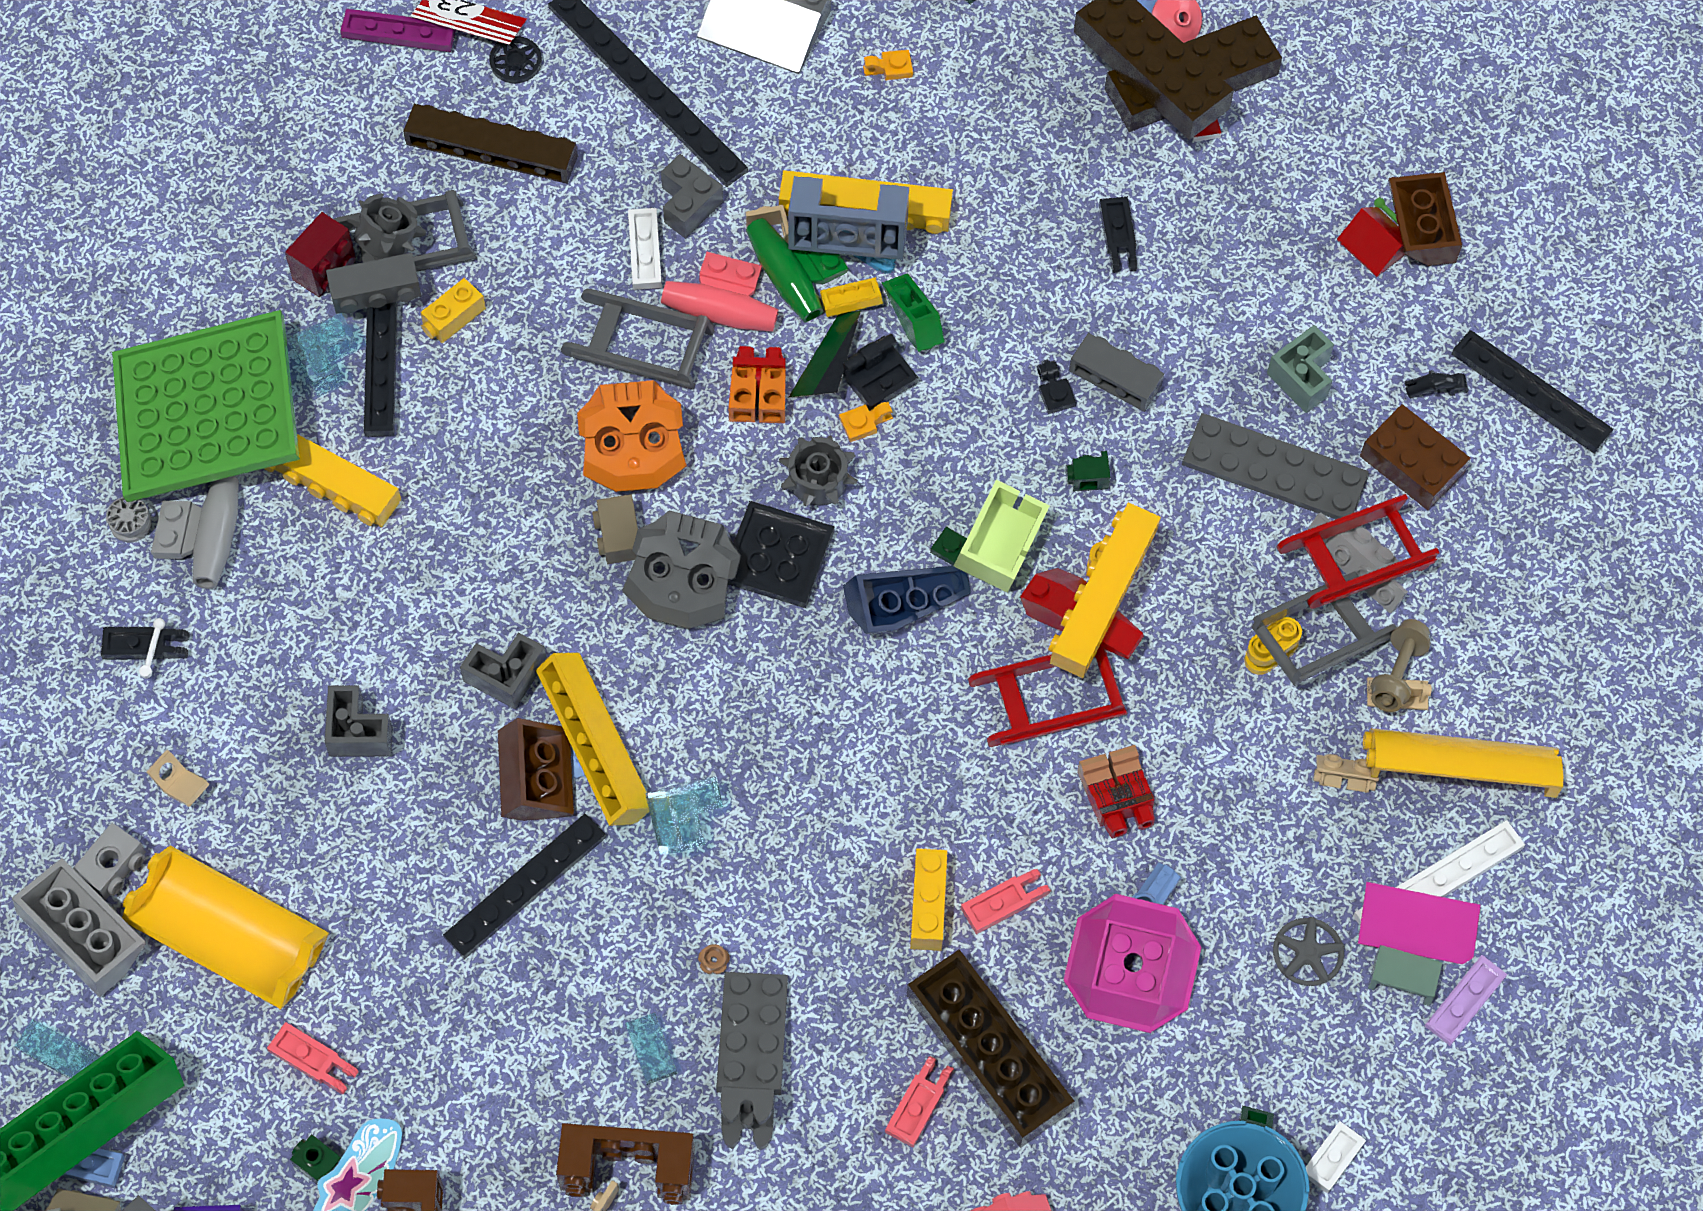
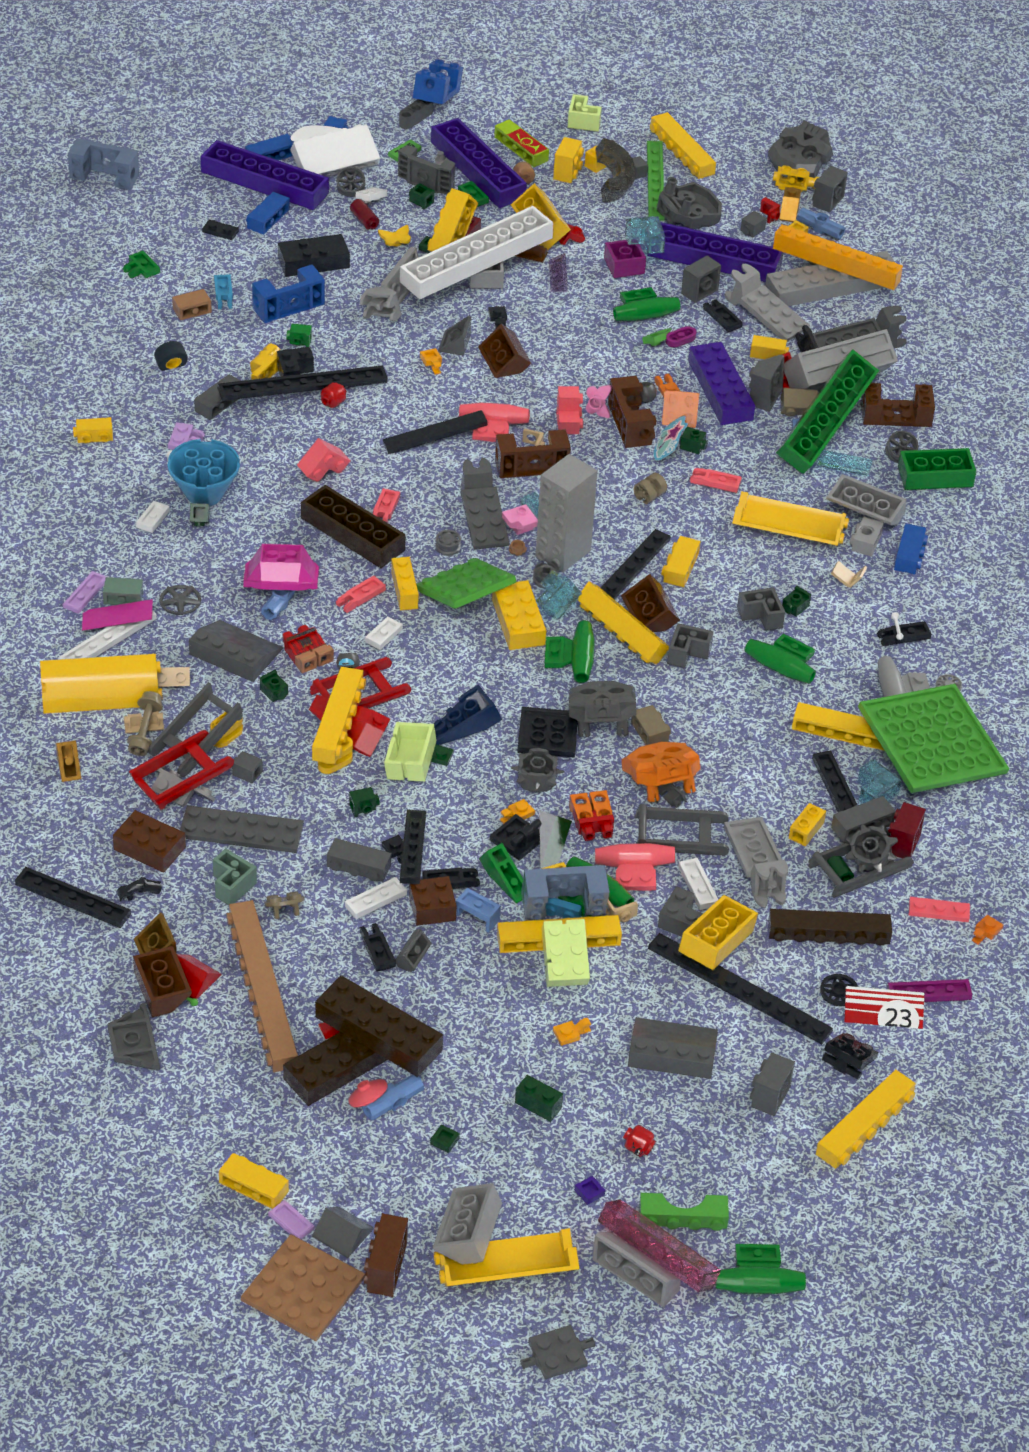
camera: 165 degrees right, 20 degrees down
none -> pearl gold slope [55,740,81,782]
none -> dark grey wing [107,1003,160,1070]
none -> pearl gold slope [134,912,176,954]
none -> dark grey slope [189,620,283,682]
none -> medium nougat brick [226,900,298,1072]
none -> dark grey brick [232,751,263,784]
none -> dark green brick [259,670,288,702]
none -> dark tan plate [264,891,305,919]
none -> dark grey piece [336,653,360,670]
none -> white plate [345,877,407,919]
none -> white plate [365,617,403,650]
none -> dark grey brick [395,929,432,972]
none -> black tile [400,810,426,884]
none -> reddish brown brick [409,876,457,926]
none -> bright green plate [416,558,516,609]
none -> black hinge [422,867,480,889]
none -> flat silver wheel [435,530,461,556]
none -> medium blue panel [456,888,501,933]
none -> yellow brick [492,580,546,650]
none -> bright pink brick [502,504,538,535]
none -> flat silver wheel [533,562,559,588]
none -> light grey brick [535,454,598,572]
none -> yellowish green piece [542,919,590,987]
none -> green plate [544,620,595,683]
none -> dark tan wheel [633,472,667,504]
none -> yellow brick [661,536,701,587]
none -> yellow brick [679,895,758,970]
none -> light grey hinge [724,817,788,908]
none -> green plate [744,633,816,684]
none -> dark green brick [782,586,811,617]
none -> dark green brick [827,856,854,882]
none -> blue brick [894,523,929,574]
none -> coral plate [909,897,970,922]
none -> orange plate [972,915,1004,945]

